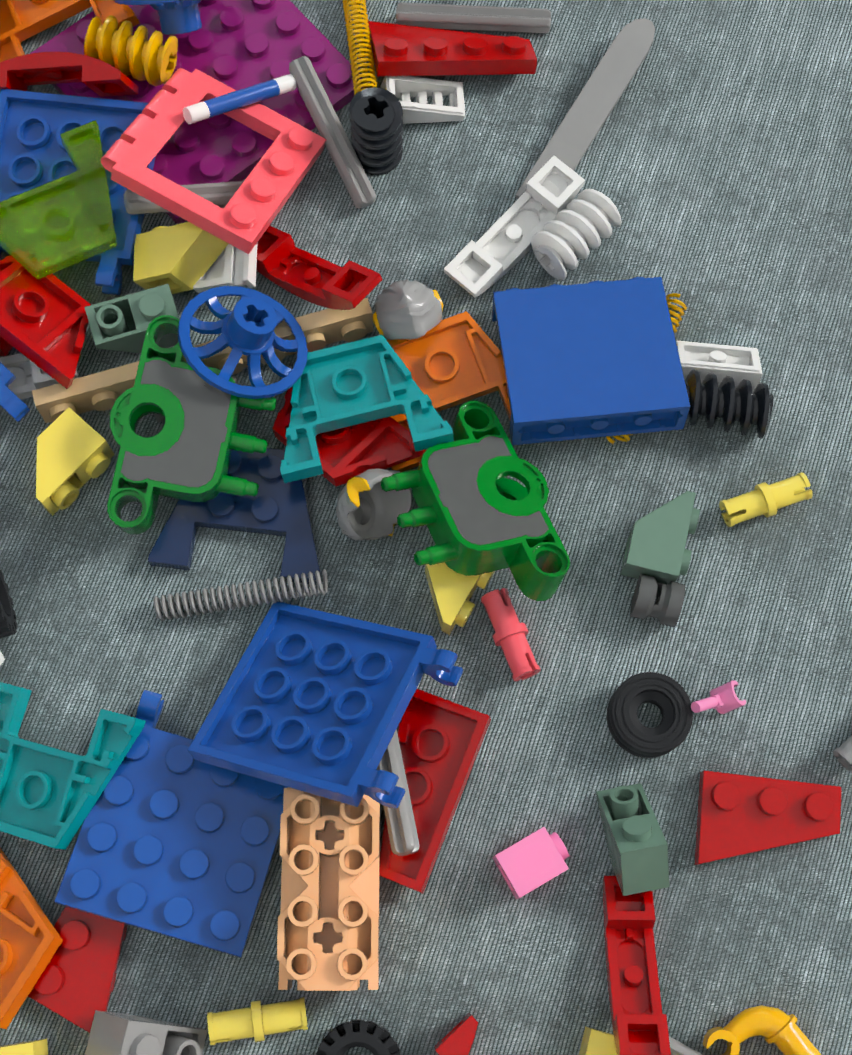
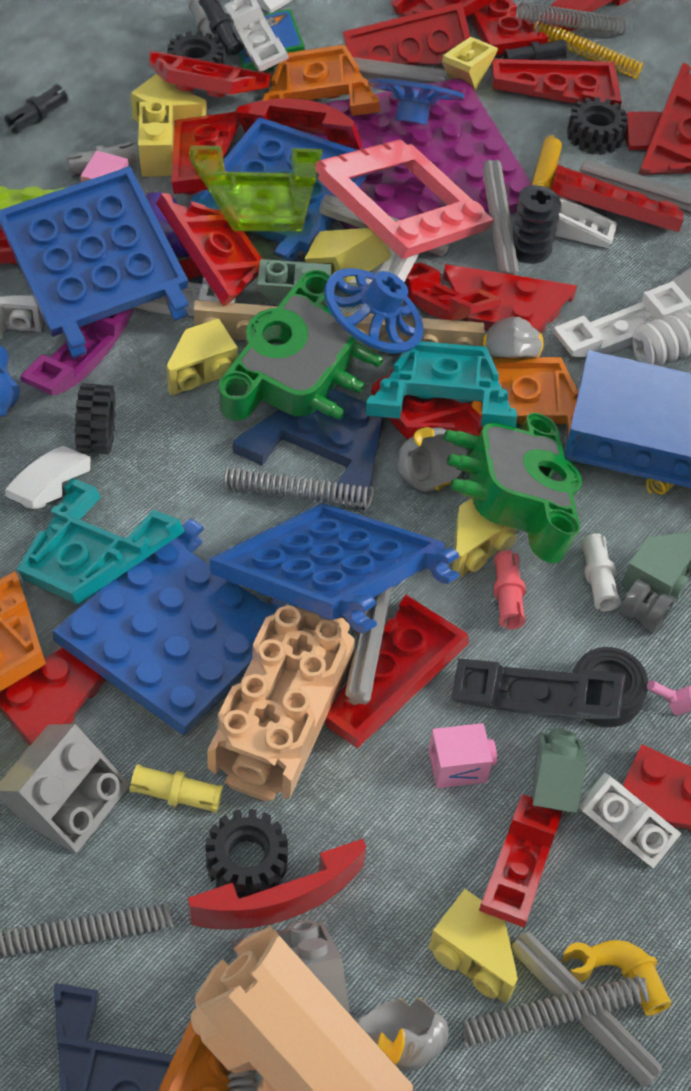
camera: 20 degrees right, 20 degrees down
yellow piece [84,15,178,86] -> none
blue bar [183,74,297,124] -> none
none -> red wing [443,264,577,333]
none -> black slope [451,658,625,719]
none -> white slope [578,772,681,869]
none -> white pin [581,534,621,612]

